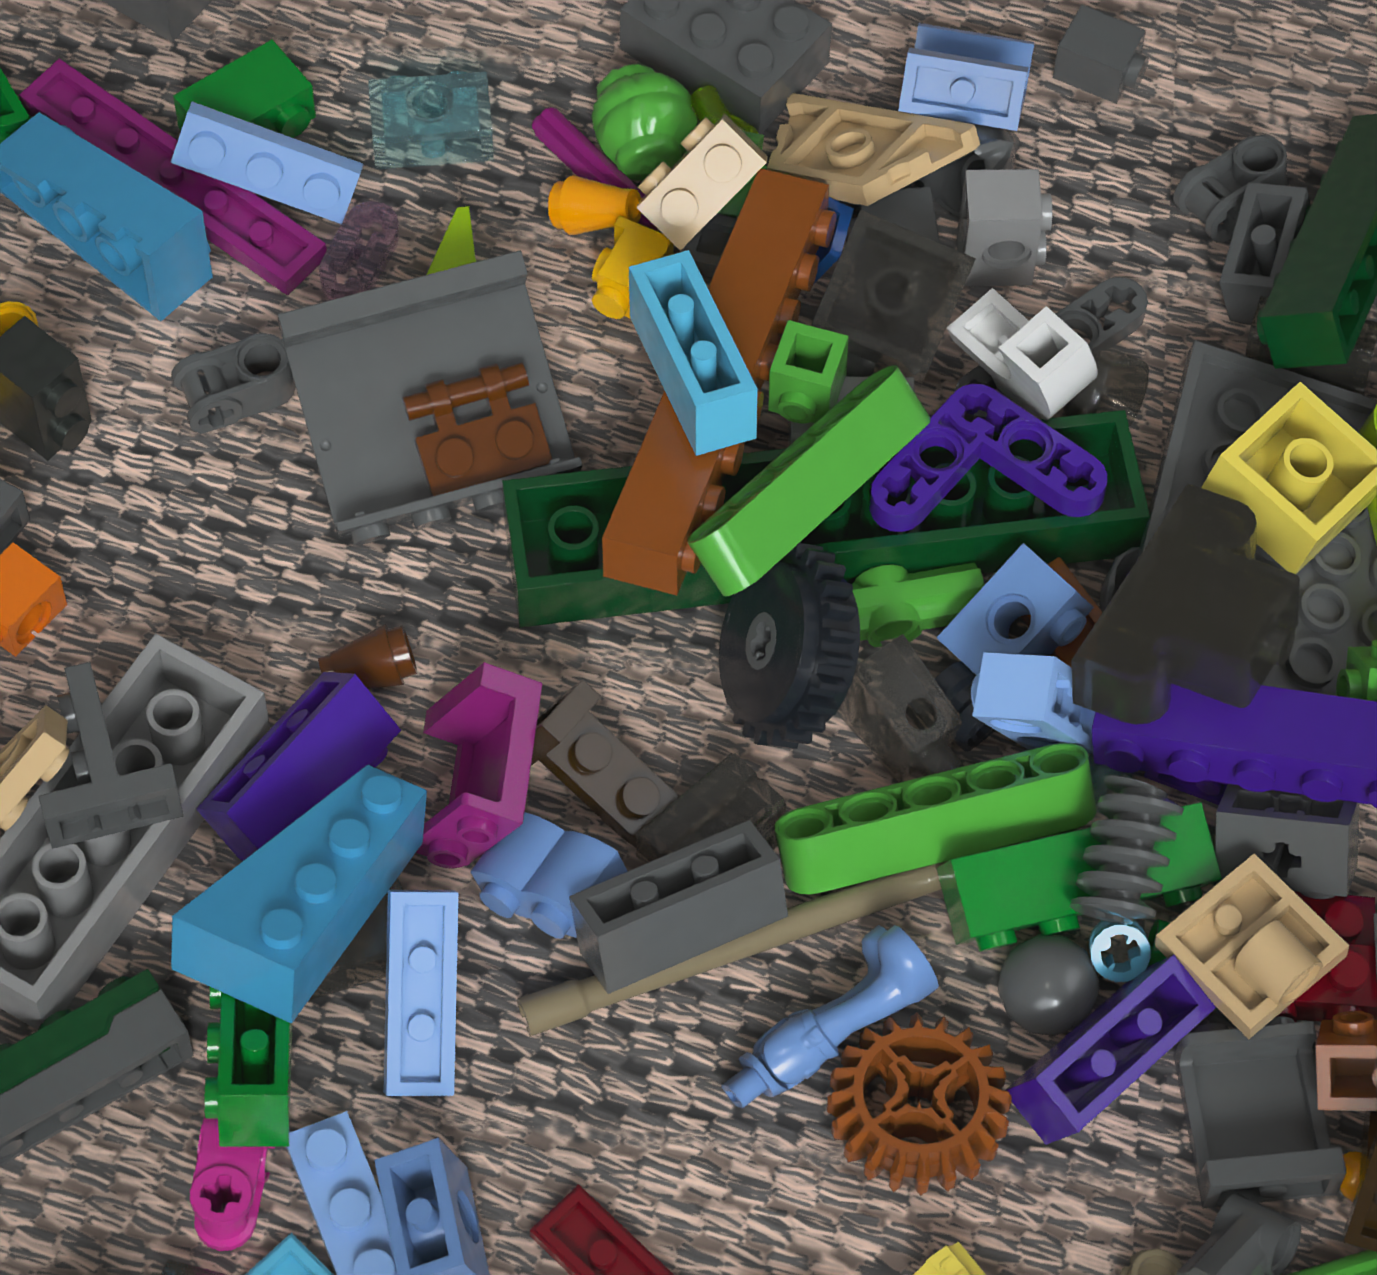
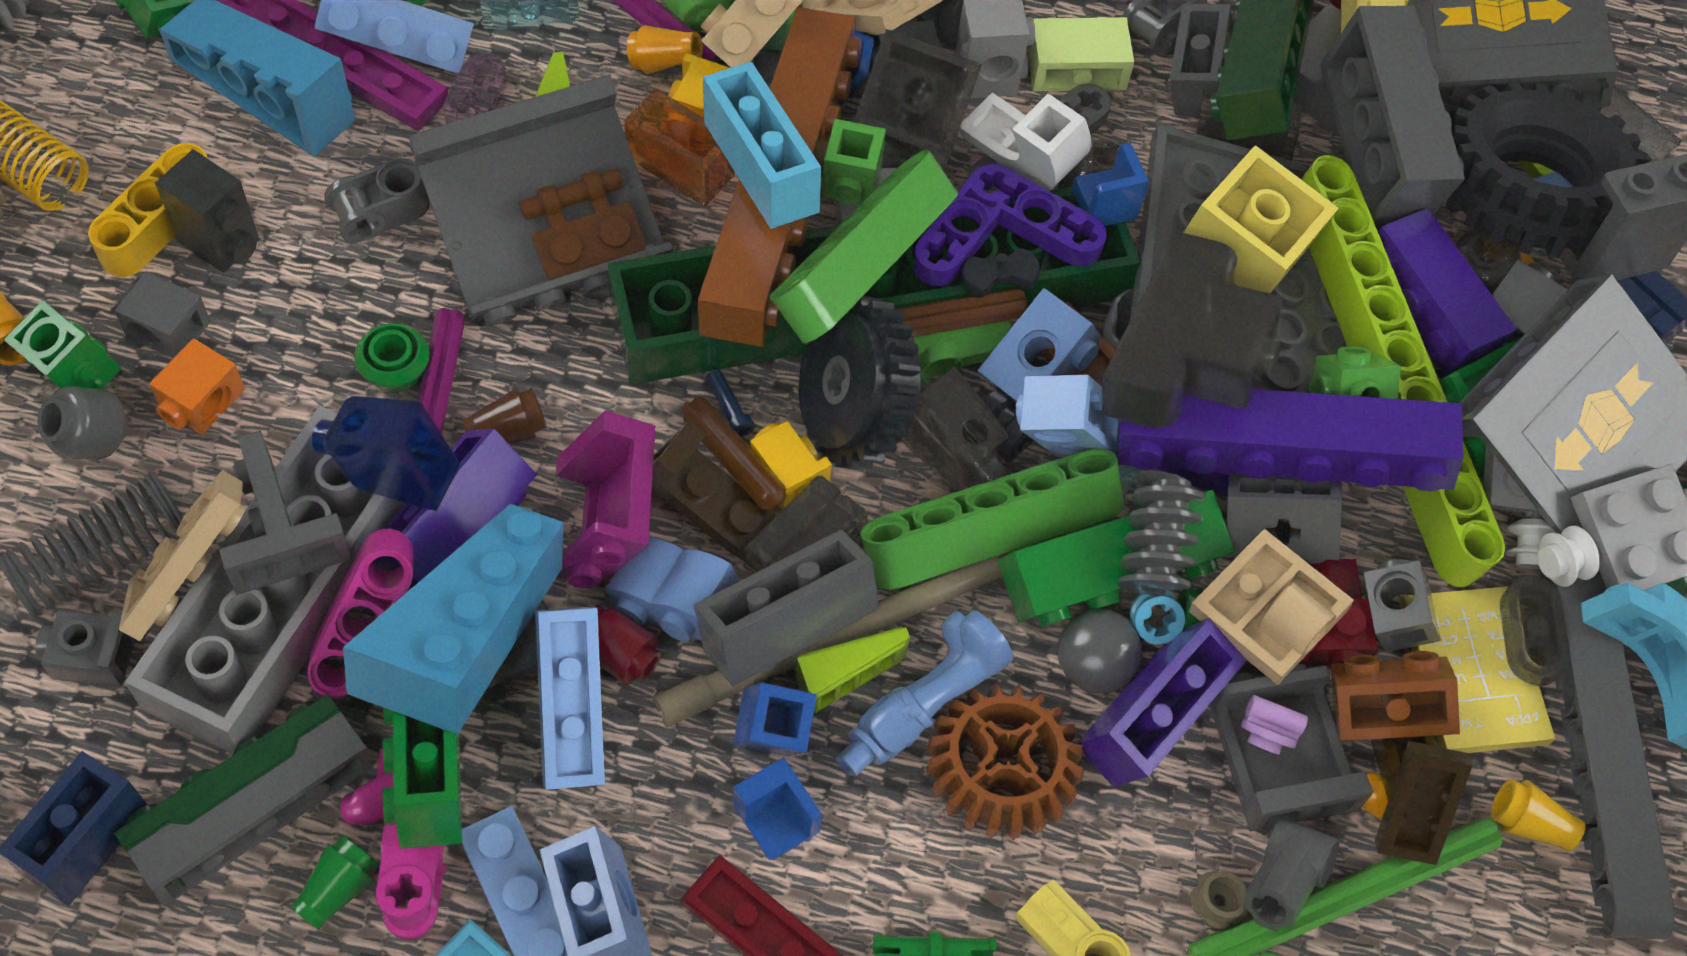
camera: 10 degrees left, 0 degrees up
none -> green cone [290,835,380,930]
none -> dark pink beam [307,528,414,698]
none -> clear blue torso [312,396,461,511]
none -> dark pink arm [340,748,393,825]
none -> green cone [354,323,429,393]
none -> magenta axle [409,308,465,451]
none -> dark red brick [594,605,661,685]
none -> clear orange brick [624,88,735,207]
none -> reddish brown axle [681,396,786,511]
none -> dark blue piece [706,369,755,437]
none -> blue brick [733,682,817,756]
none -> blue panel [733,757,822,860]
none -> yellow brick [750,421,832,512]
none -> lime slope [795,627,910,713]
none -> reddish brown axle [894,287,1027,337]
none -> black piece [960,248,1040,298]
none -> yellowish green brick [1027,17,1134,92]
none -> blue panel [1072,143,1149,226]
none -> lavender plate [1241,695,1308,755]

